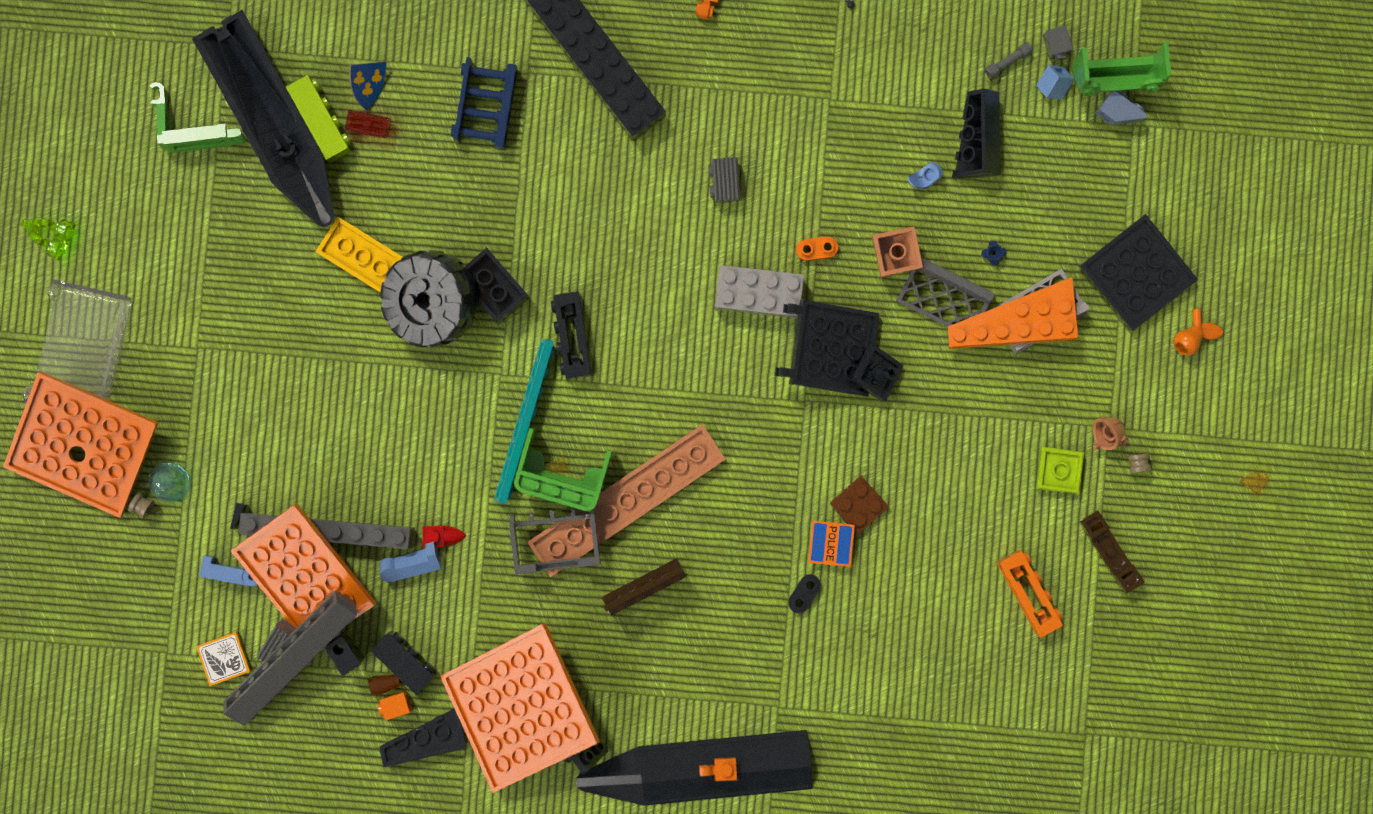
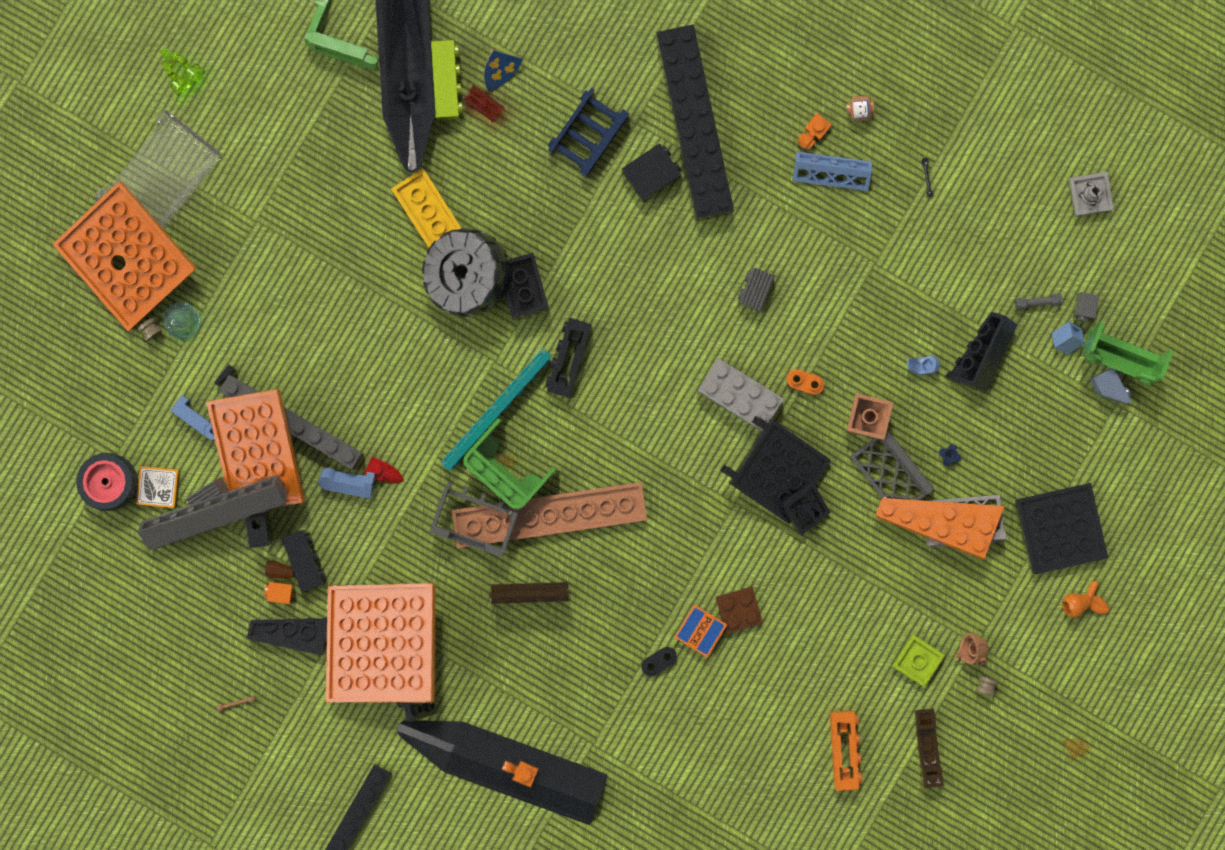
camera: 25 degrees right, 0 degrees up
none -> wheel [76,453,138,511]
none -> black panel [622,143,682,203]
none -> medium blue fence [792,151,872,191]

